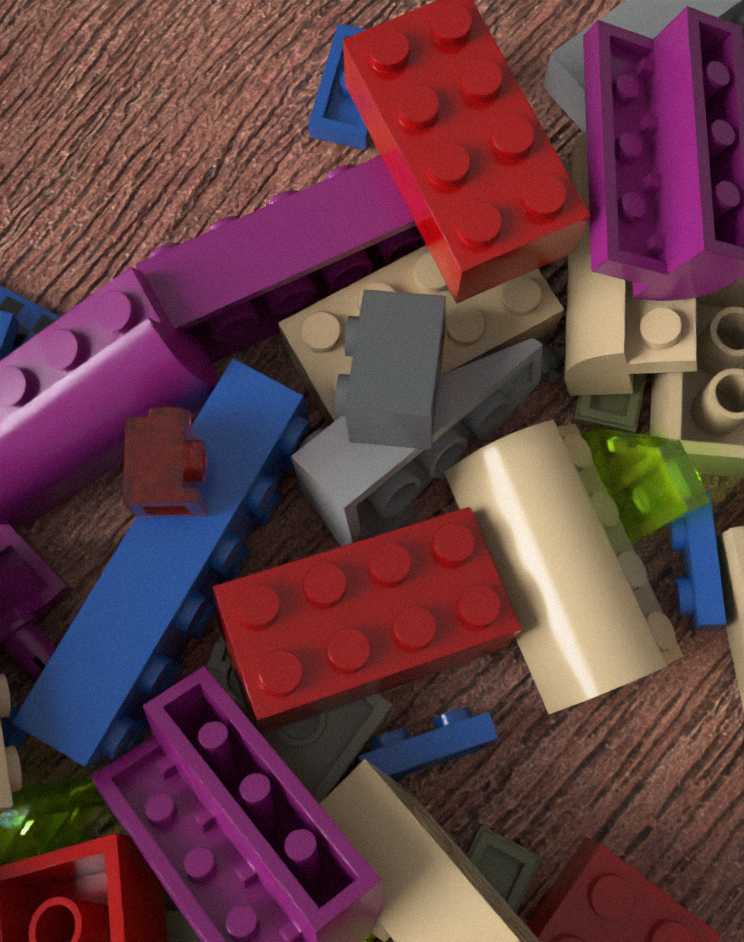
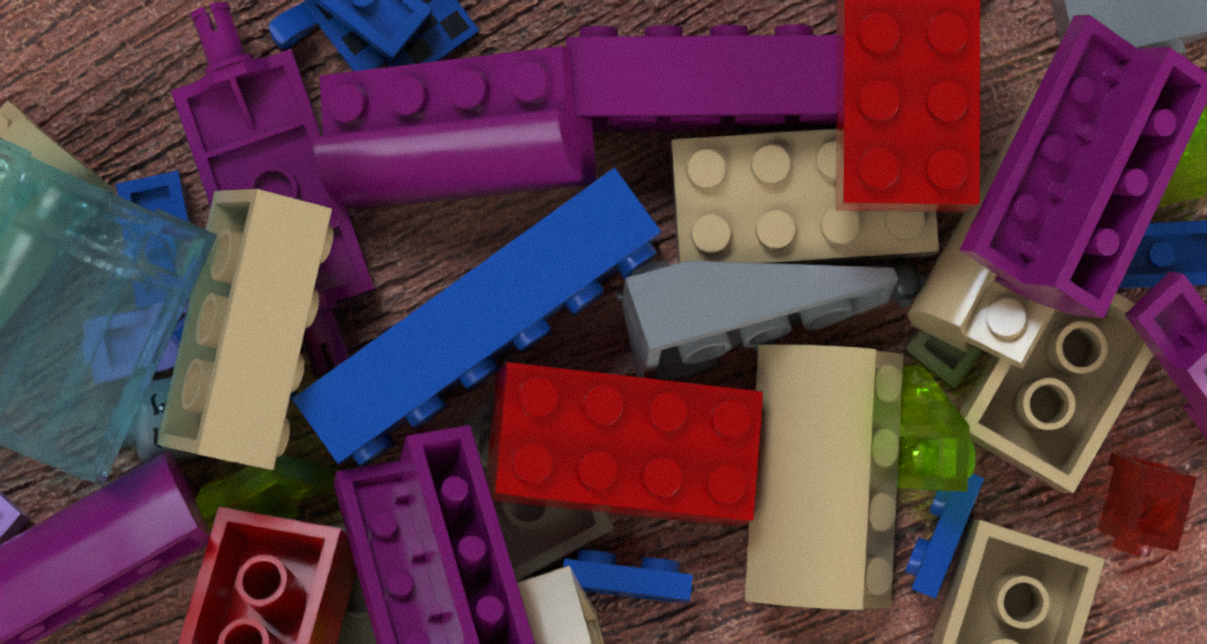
camera: 20 degrees right, 10 degrees up
clear red brick [122,407,208,517] -> none
dark grey brick [335,289,446,450] -> none

